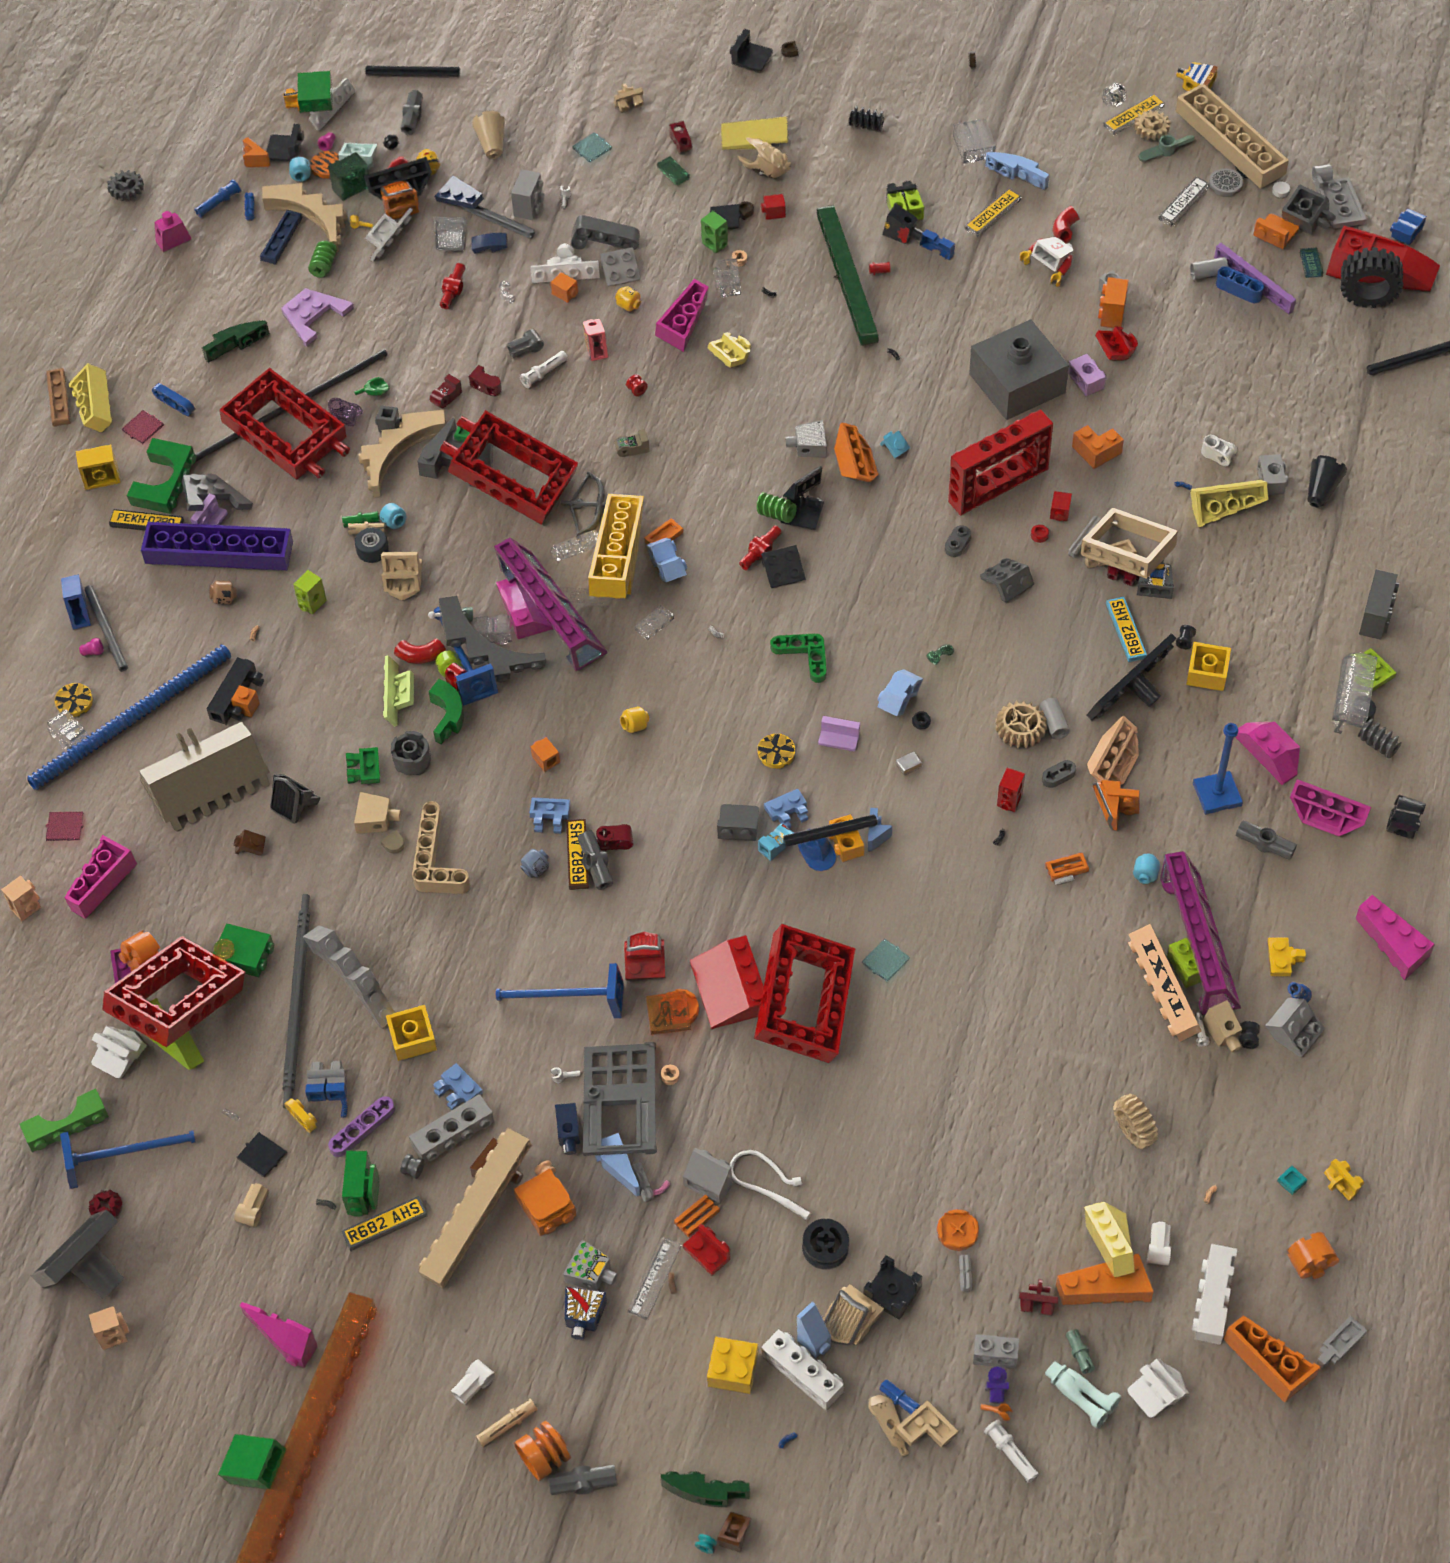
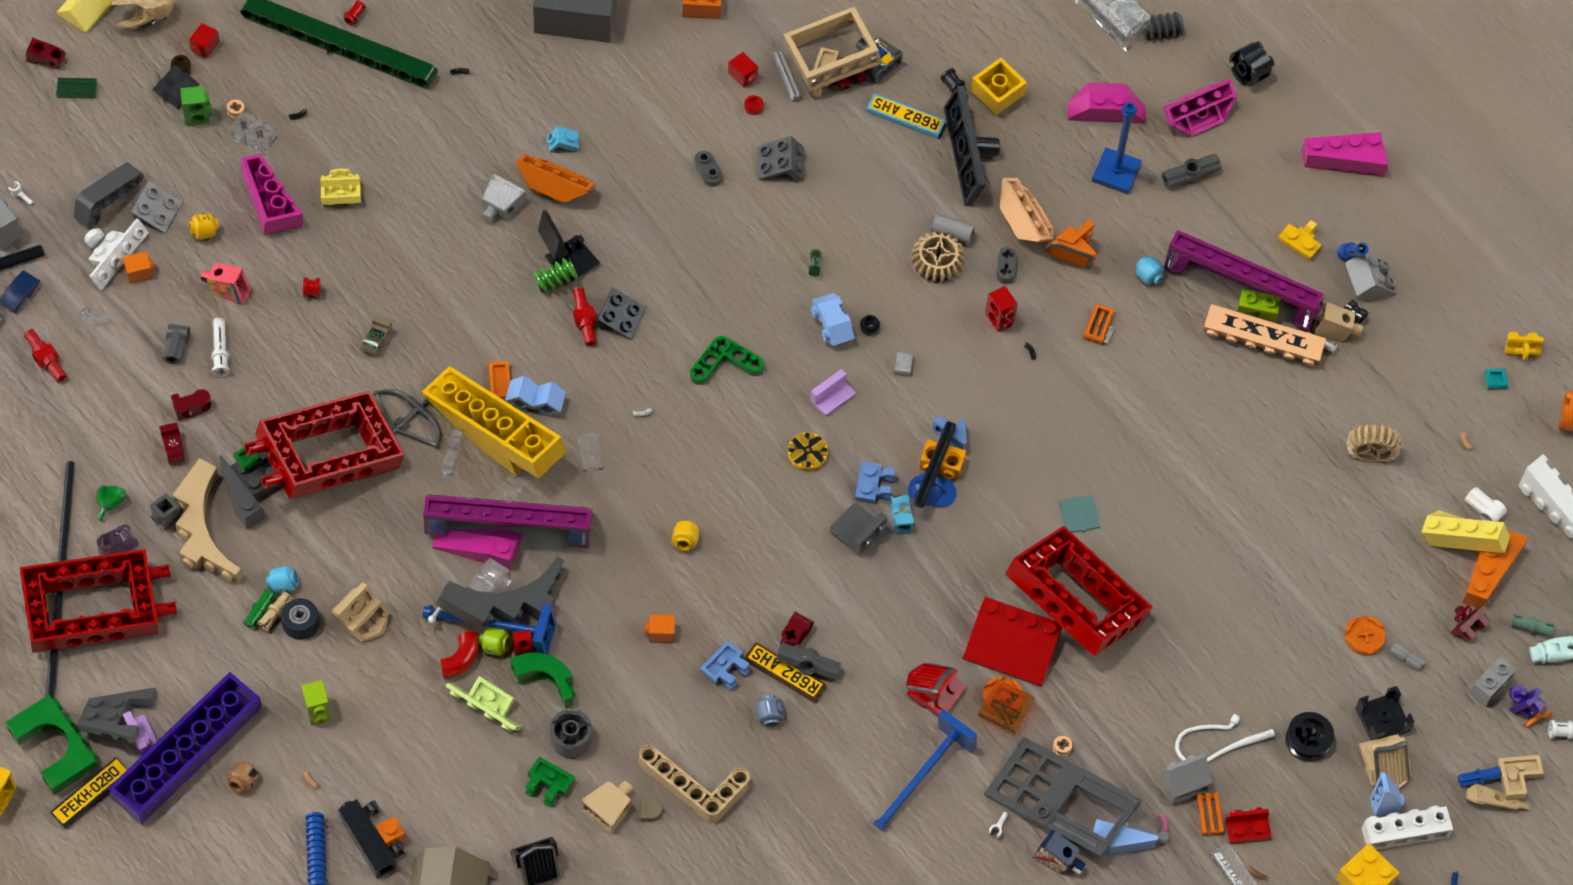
camera: 60 degrees left, 5 degrees up
red brick [948,409,1053,516] -> none

